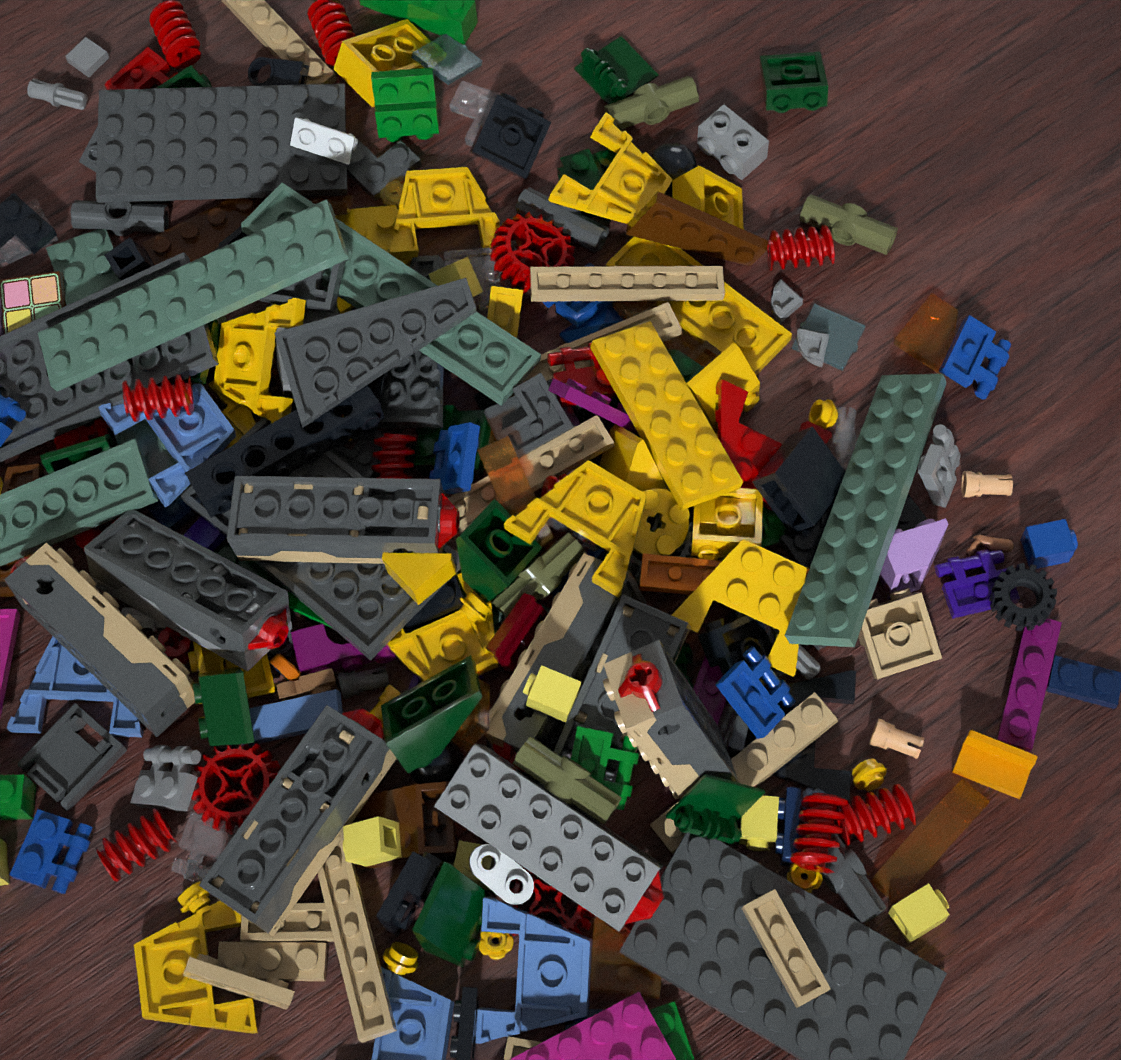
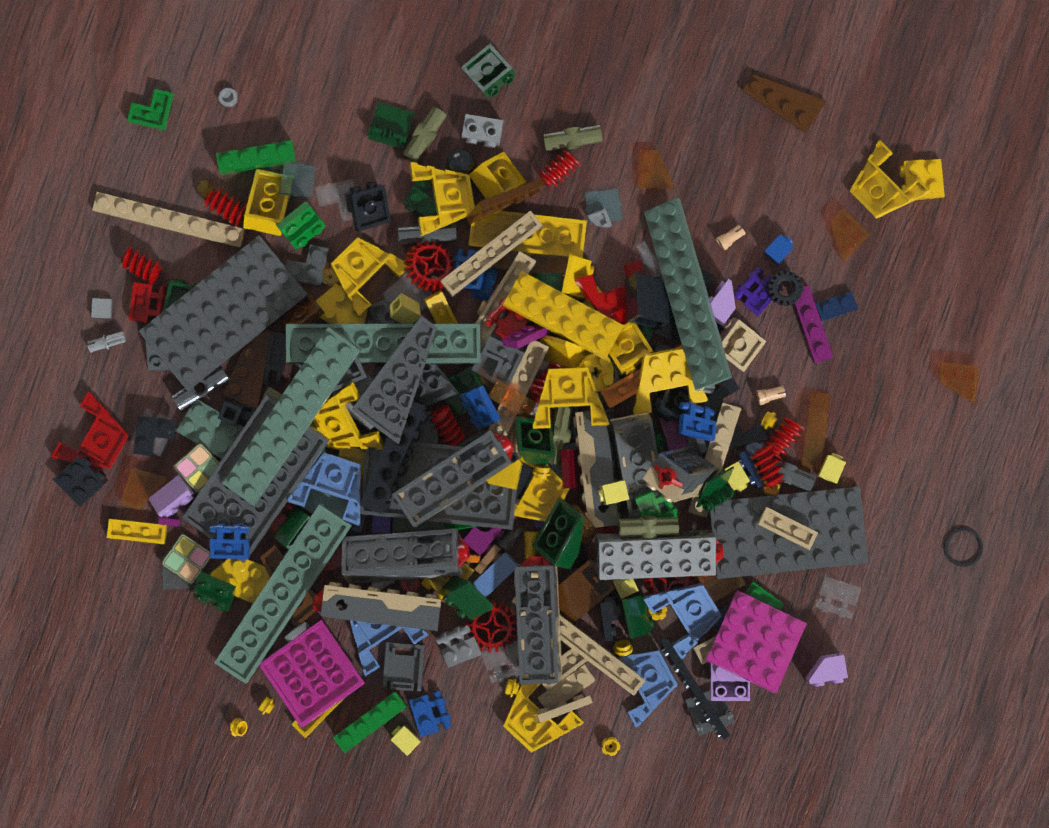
camera: 40 degrees left, 20 degrees up
red piece [96,808,178,882] -> none
red piece [122,374,194,422] -> none
black piece [248,57,310,86] -> none
white hinge [290,117,358,165] -> none
light yellow brick [343,816,402,867] -> none
white plate [469,844,534,905] -> none
light grey tile [771,279,803,323] -> none
yellow plate [809,399,838,429] -> none
light grey plate [918,424,961,508] -> none
blue plate [939,315,1011,399] -> none
light orange panel [952,730,1038,799] -> none
nougat piece [966,535,1014,556] -> none

